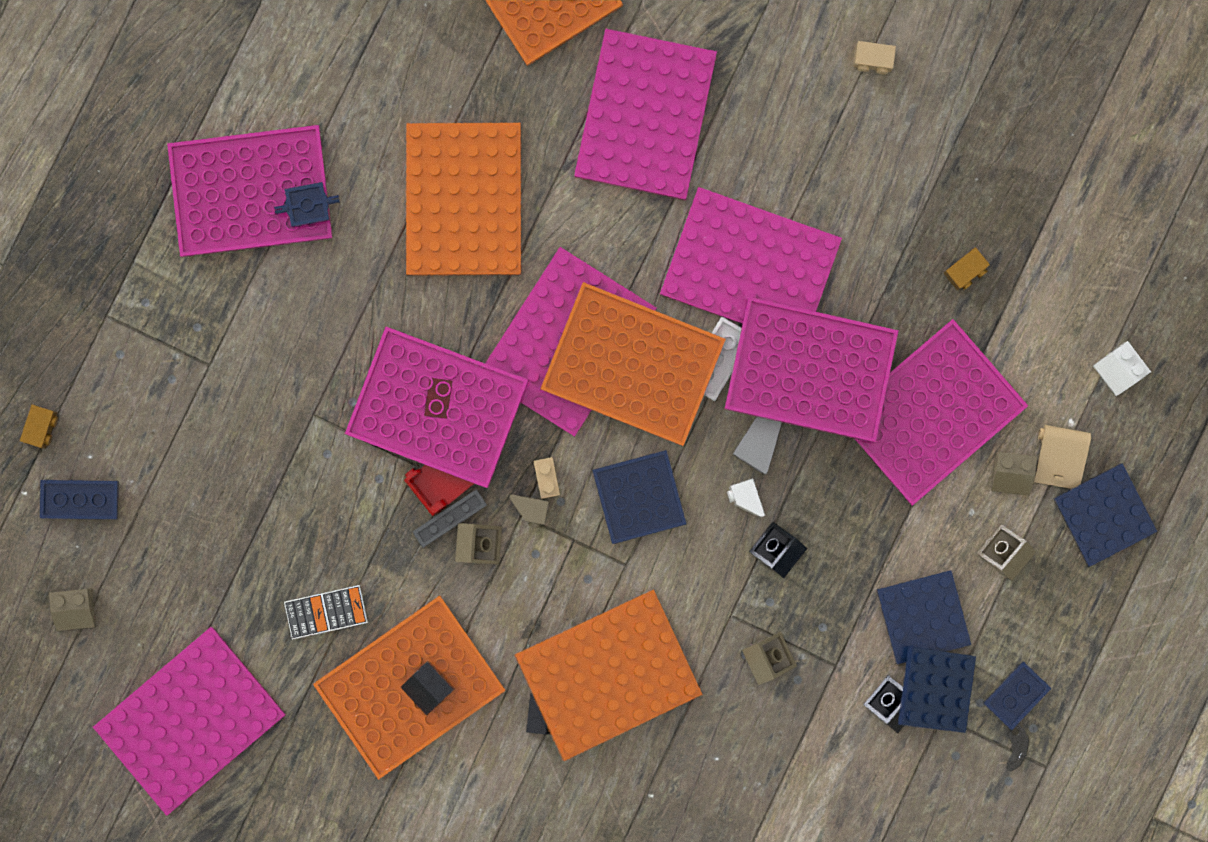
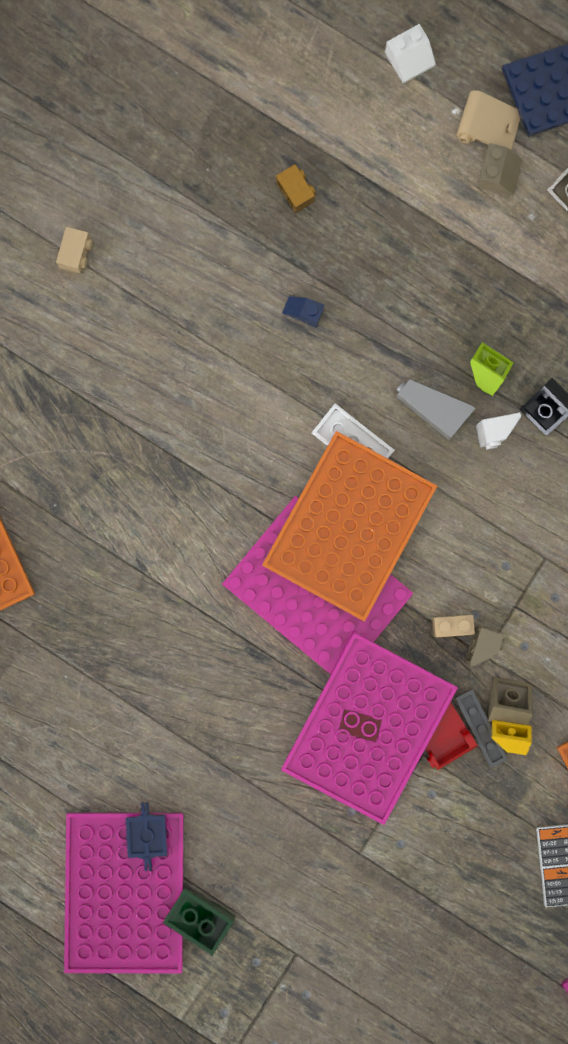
camera: 80 degrees left, 0 degrees up
orange plate [406,123,521,276] -> none
dark pink plate [574,29,717,200] -> none
dark blue plate [592,450,686,544] -> none
dark pink plate [660,187,842,324] -> none
dark pink plate [724,297,899,443] -> none
dark pink plate [854,319,1028,506] -> none
none -> dark green slope [163,888,236,956]
none -> dark blue slope [282,296,325,328]
none -> lime slope [470,342,514,396]
none -> yellow slope [492,720,532,755]

